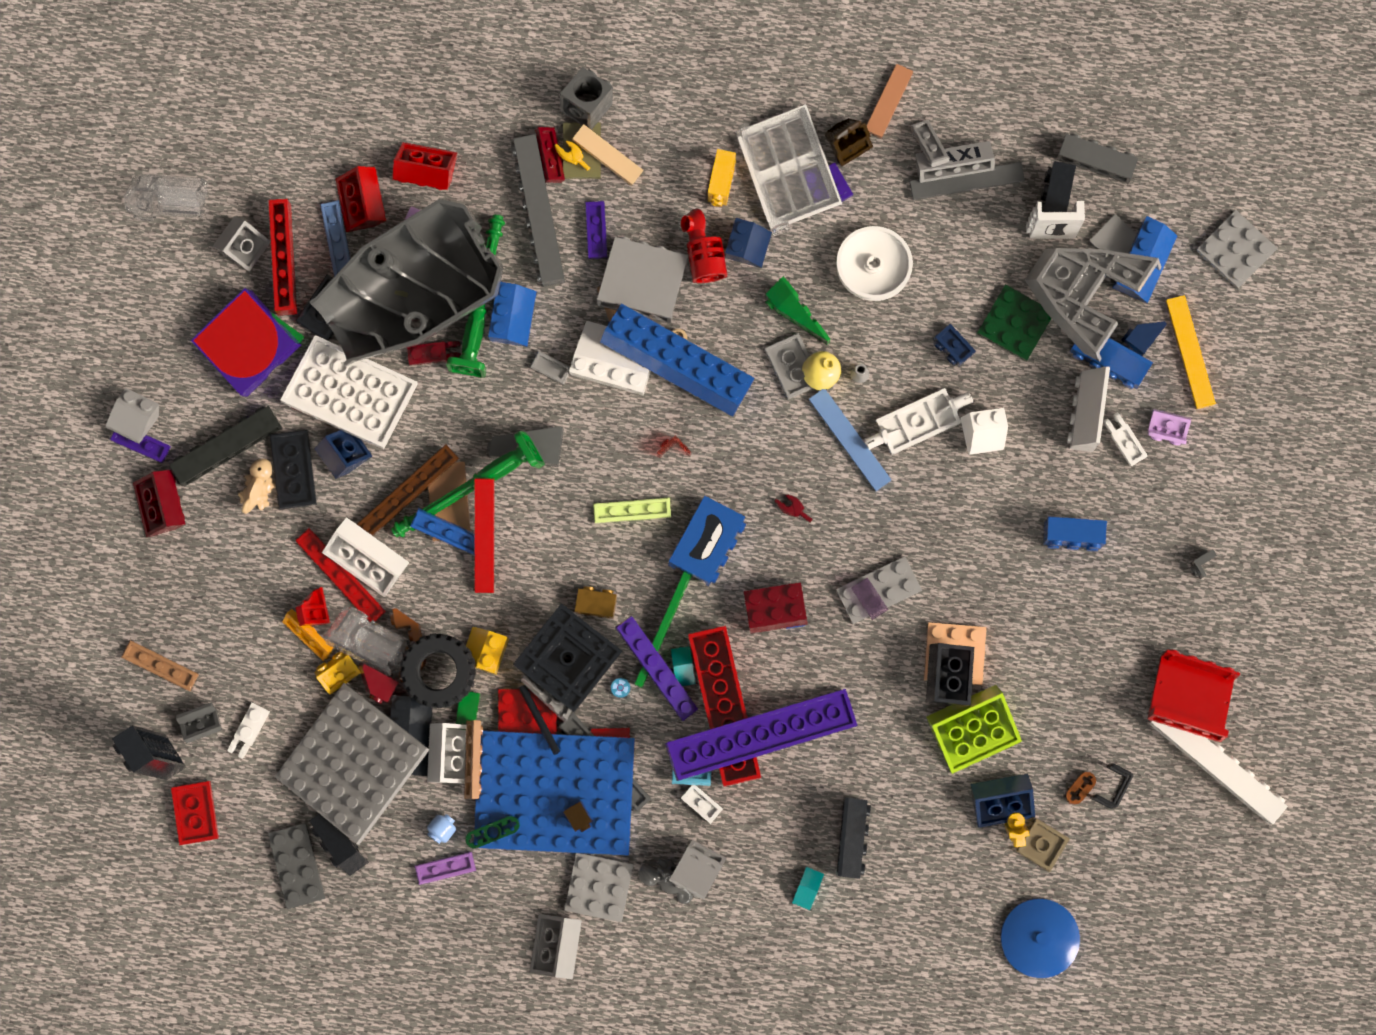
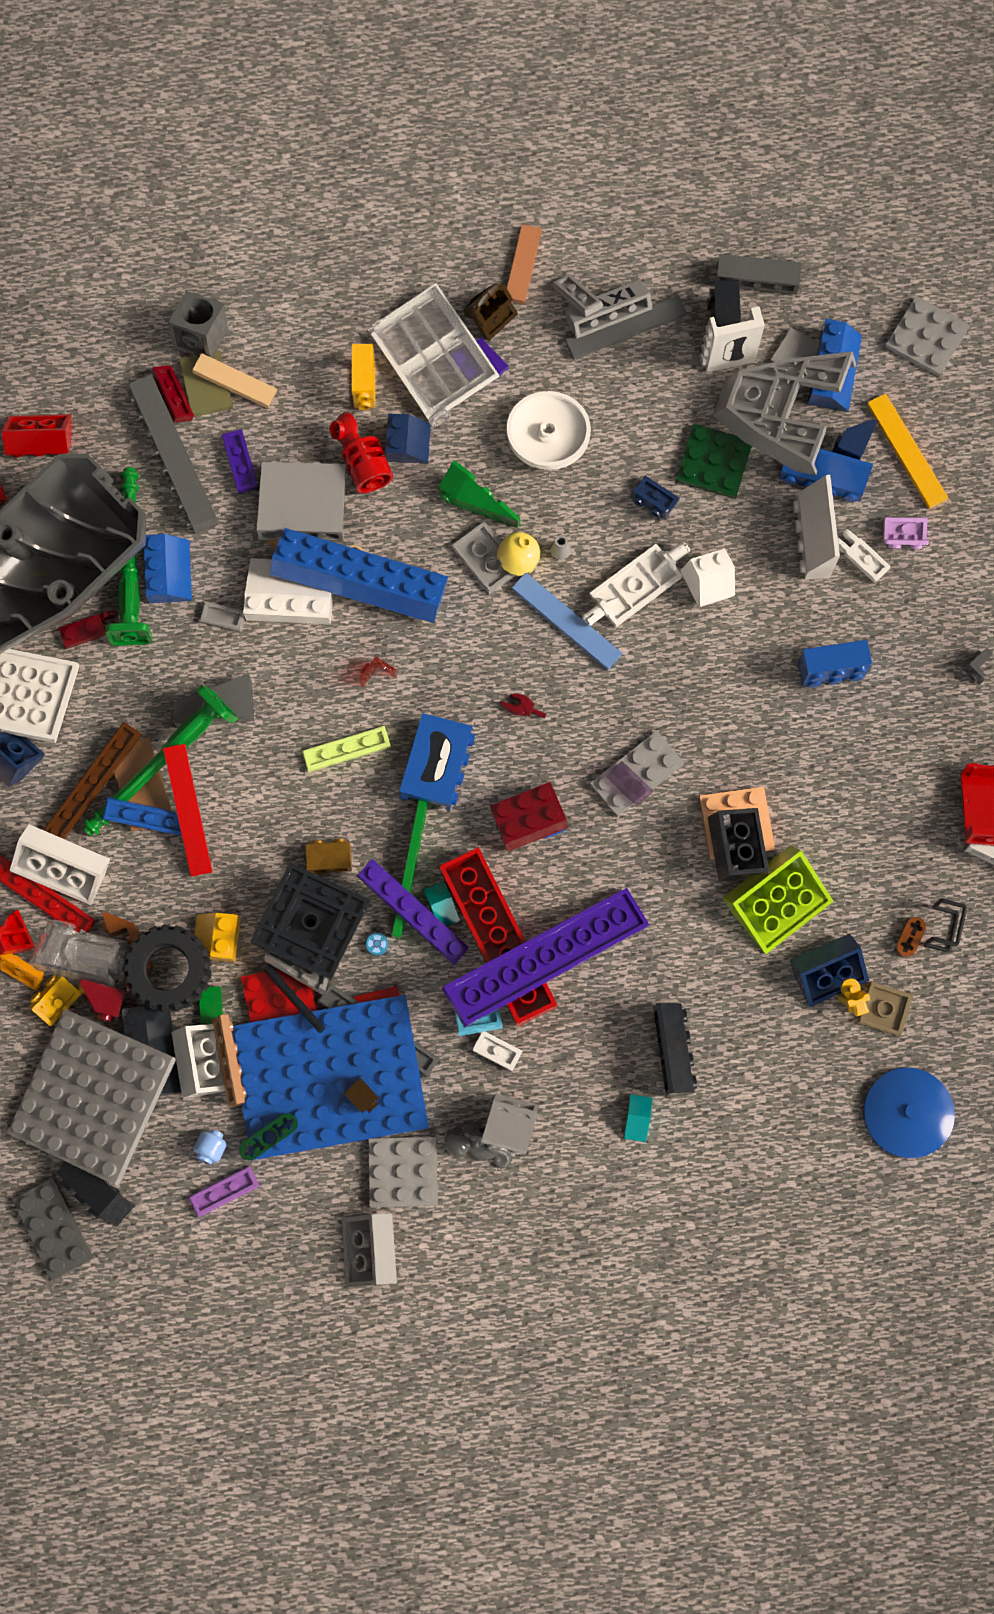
camera: 20 degrees left, 5 degrees down
yellow hand [555,141,590,171] -> none

